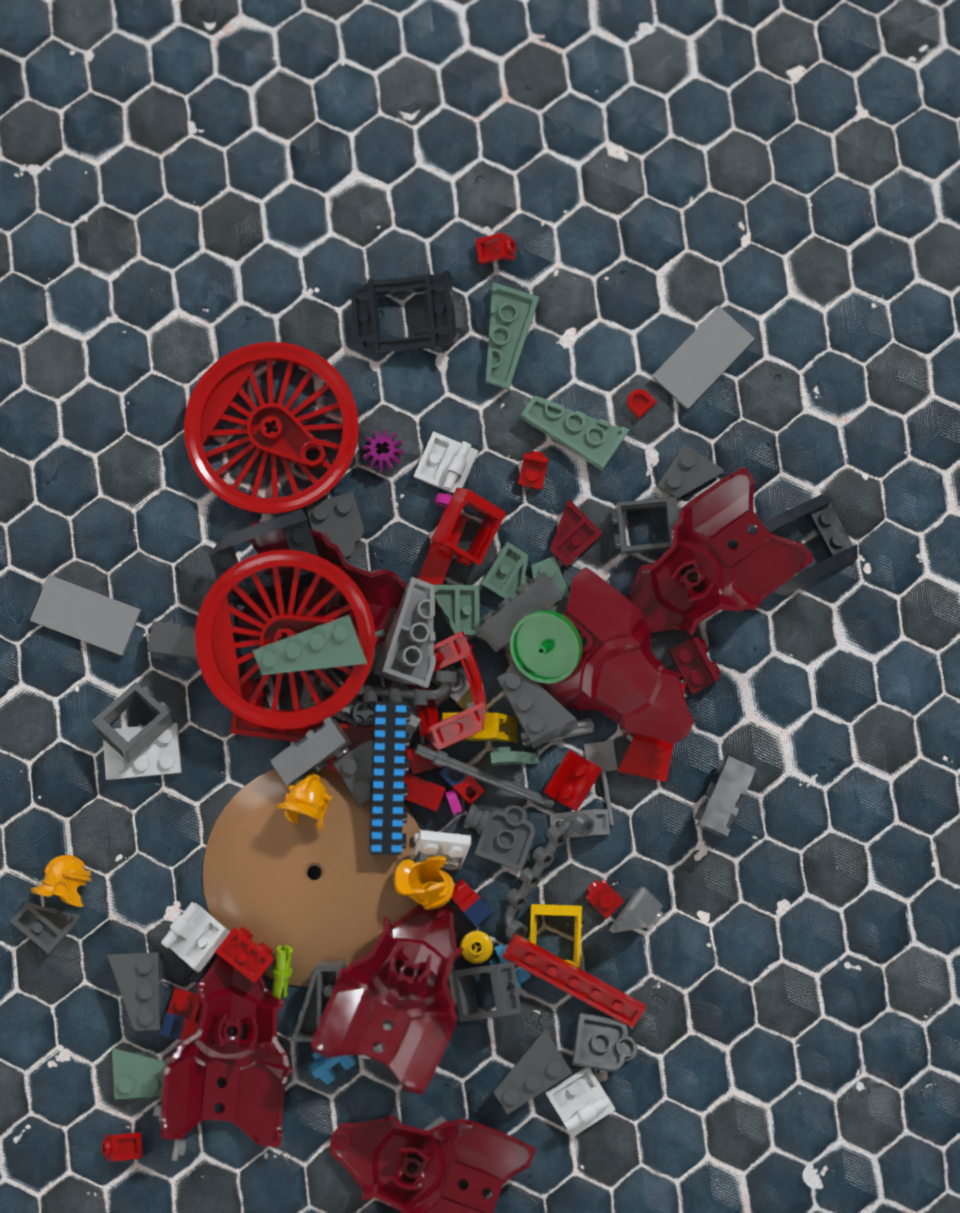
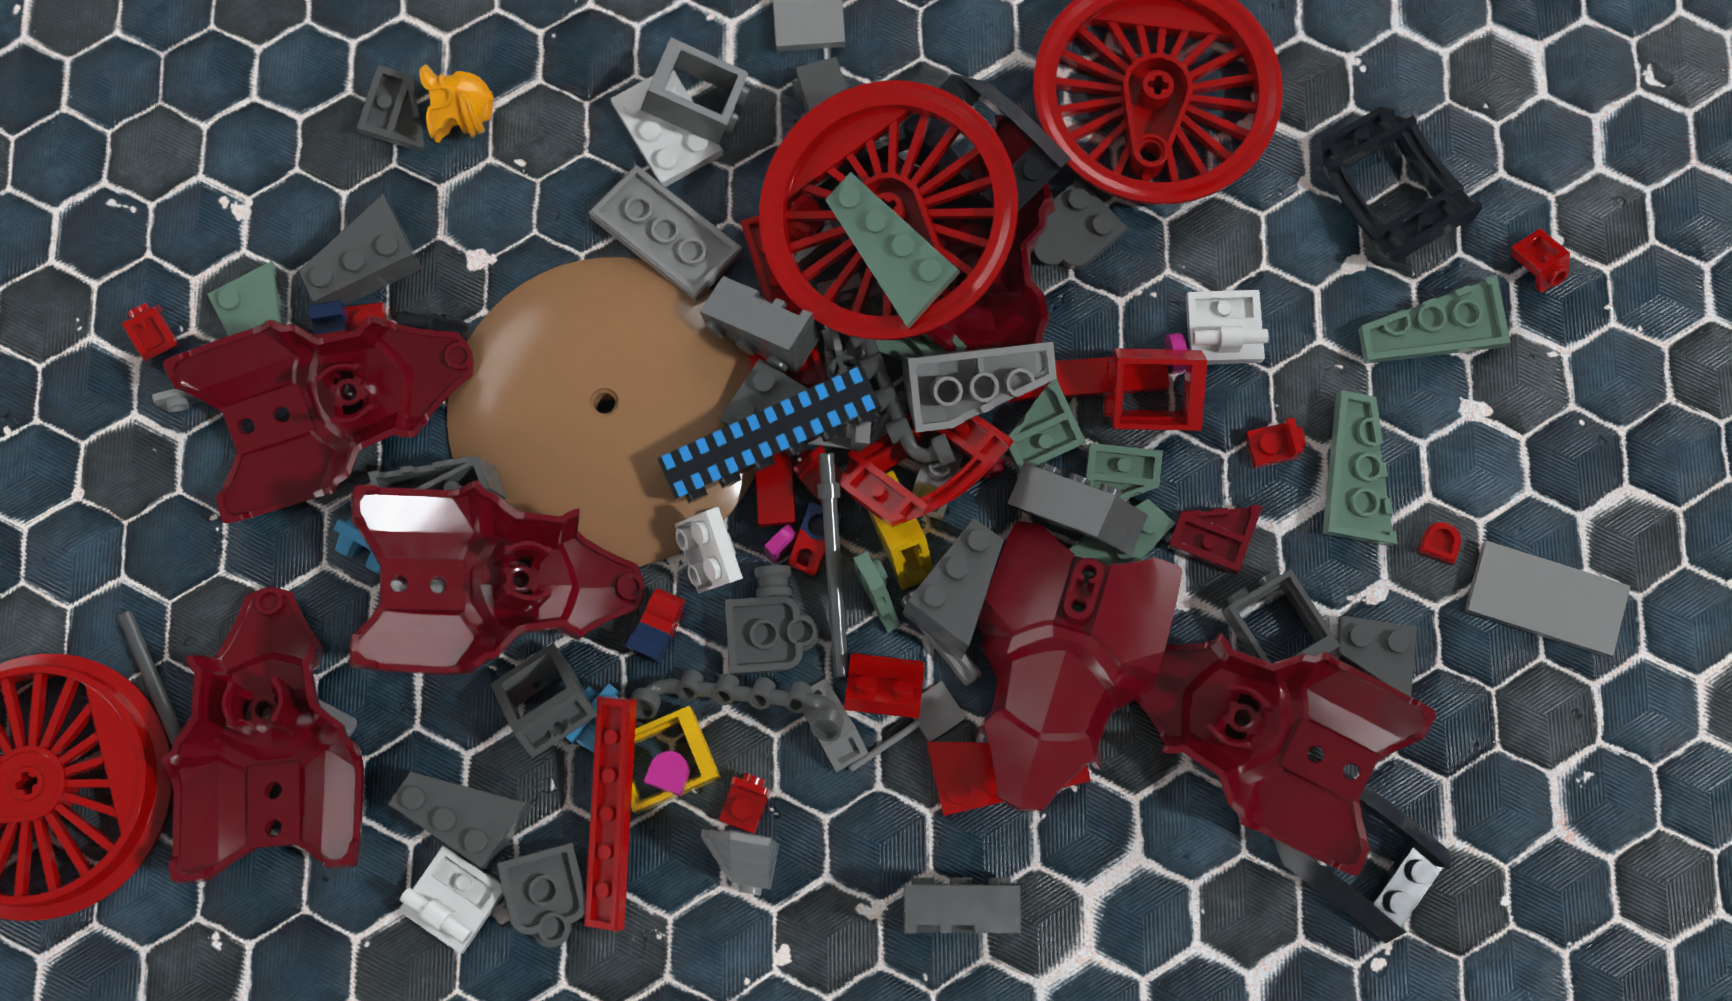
camera: 65 degrees right, 5 degrees down
white plate [161,902,230,972] -> none
red bracket [215,926,275,983] -> none
lime pin [271,945,293,998] -> none
light orange helmet [277,774,333,830] -> none
magenta gear [362,429,404,472] -> none
light orange helmet [394,856,454,910] -> none
yellow head [460,931,493,964] -> none
green piece [510,610,582,683] -> none
dark red bracket [668,635,721,695] -> none
none -> light grey tile [589,165,743,301]
none -> dark pink tile [644,751,689,797]

